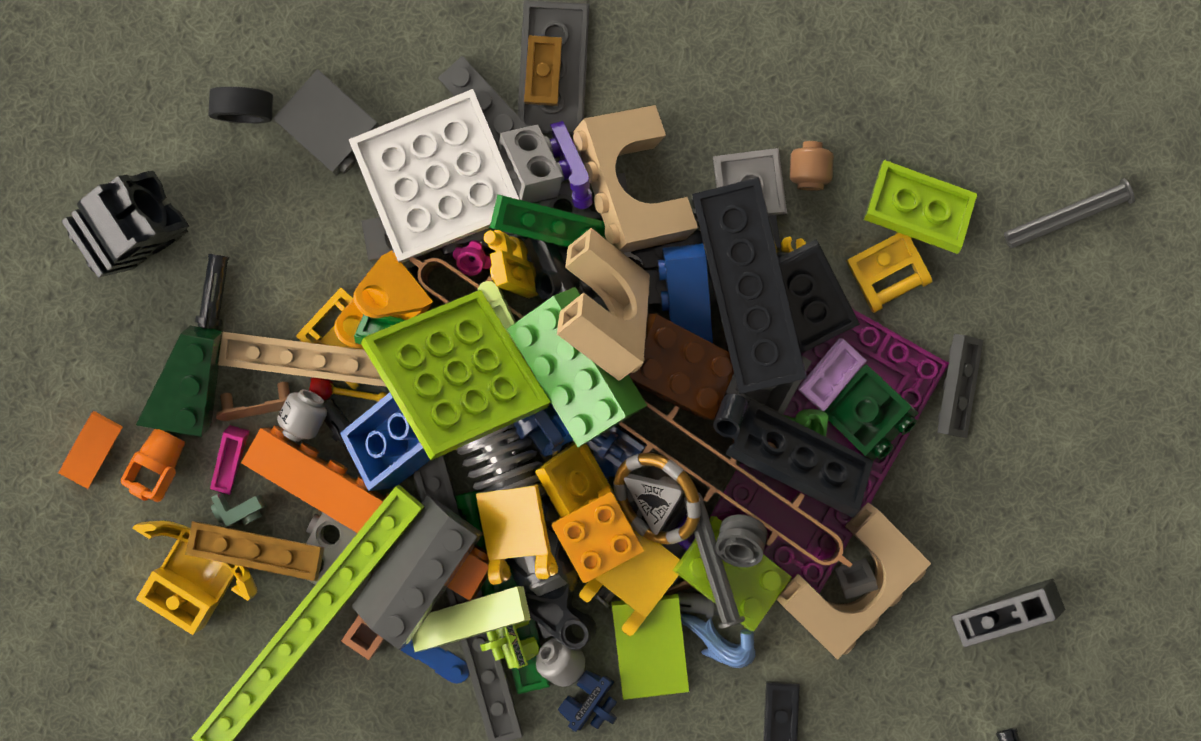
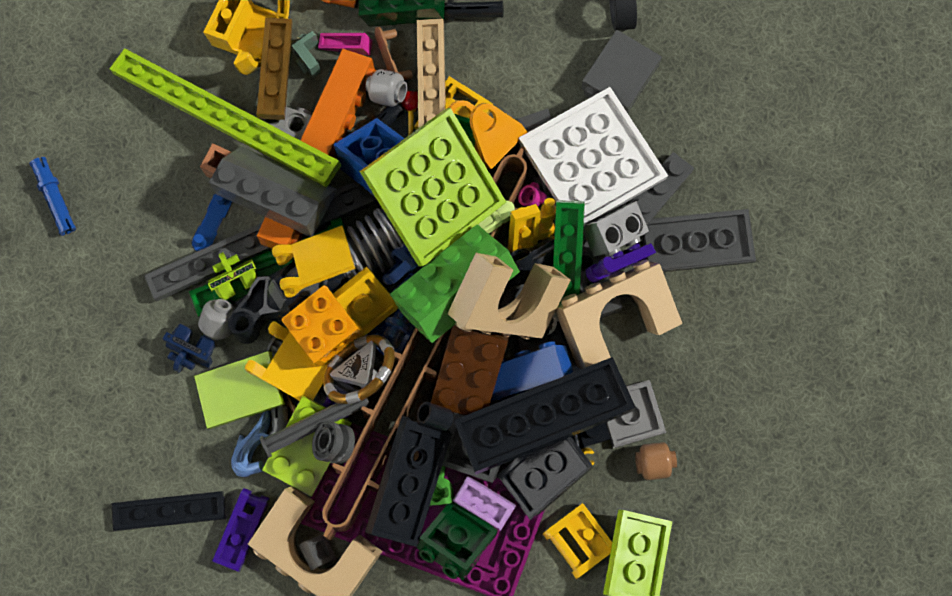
camera: 85 degrees right, 10 degrees down
yellowish green tile [412,586,531,652] -> none
pearl gold plate [524,35,562,106] -> none
none -> dark purple plate [212,488,270,572]

